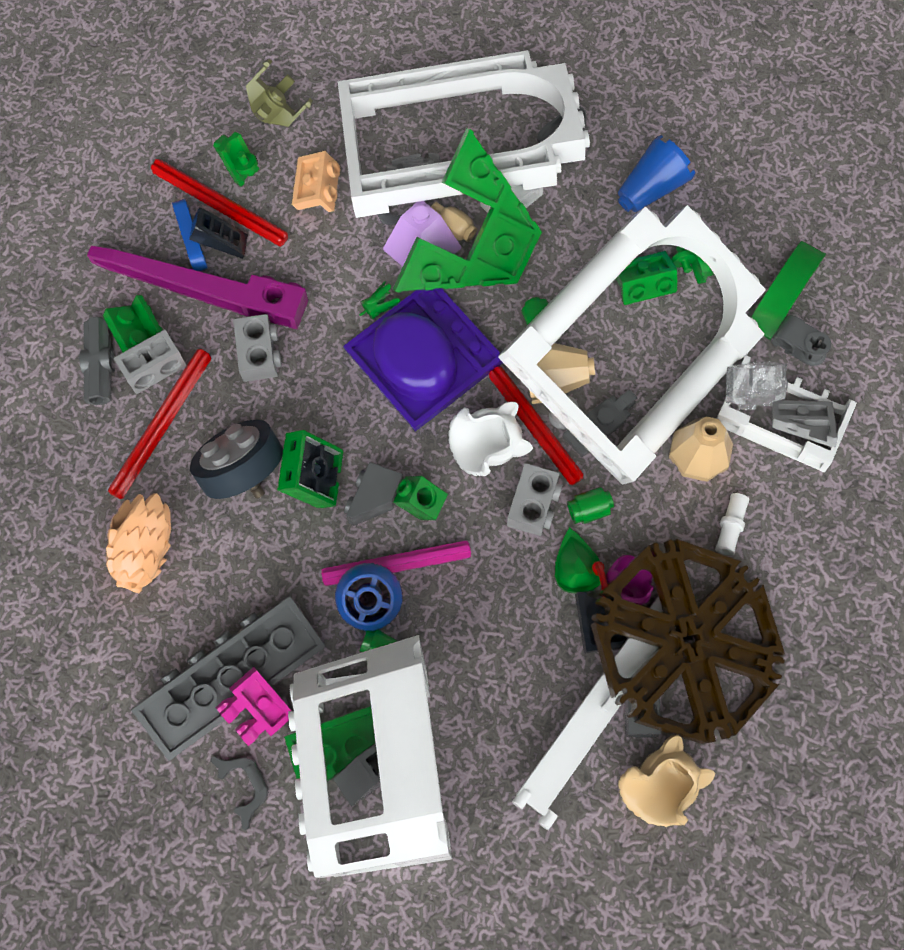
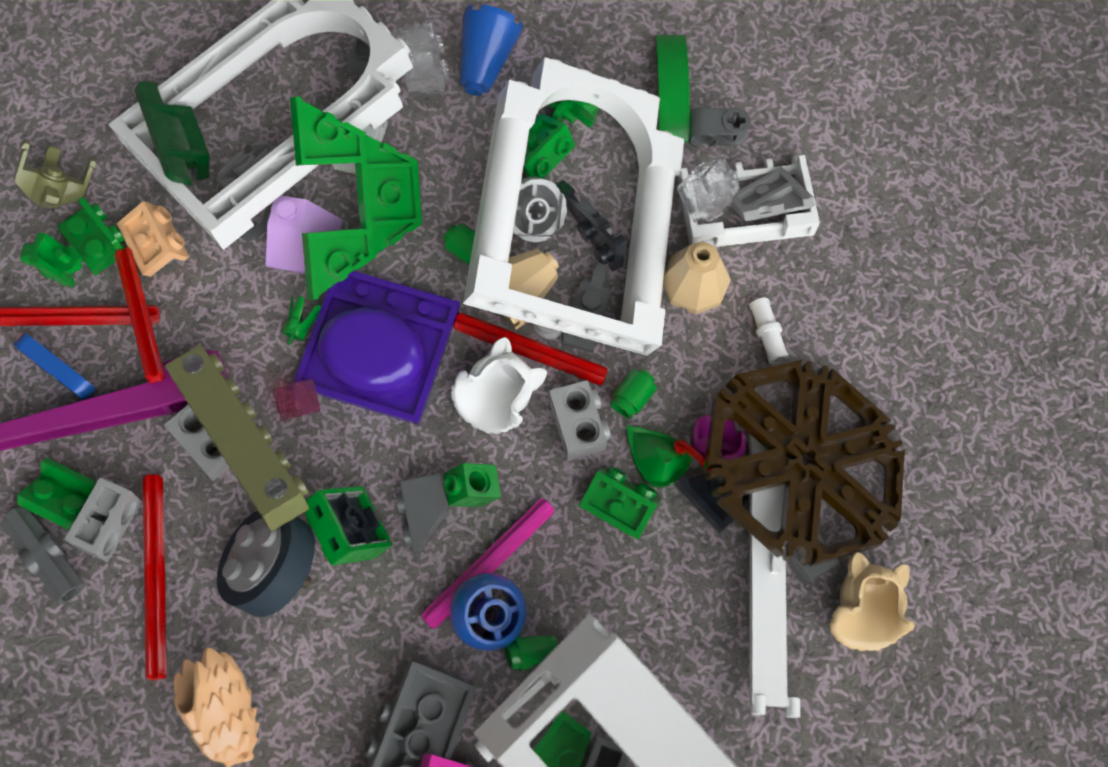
camera: 40 degrees left, 0 degrees up
black slope [189,207,248,259] -> none
tan plant [431,201,477,242] -> none
none -> green bracket [56,196,125,276]
none -> red axle [114,247,165,384]
none -> dark green plate [134,81,210,186]
none -> olive piece [164,345,309,532]
none -> clear pink slope [273,379,320,421]
none -> clear brick [397,23,449,98]
none -> light grey cylinder [513,177,567,243]
none -> black wing [556,180,627,272]
none -> green bracket [579,466,661,540]

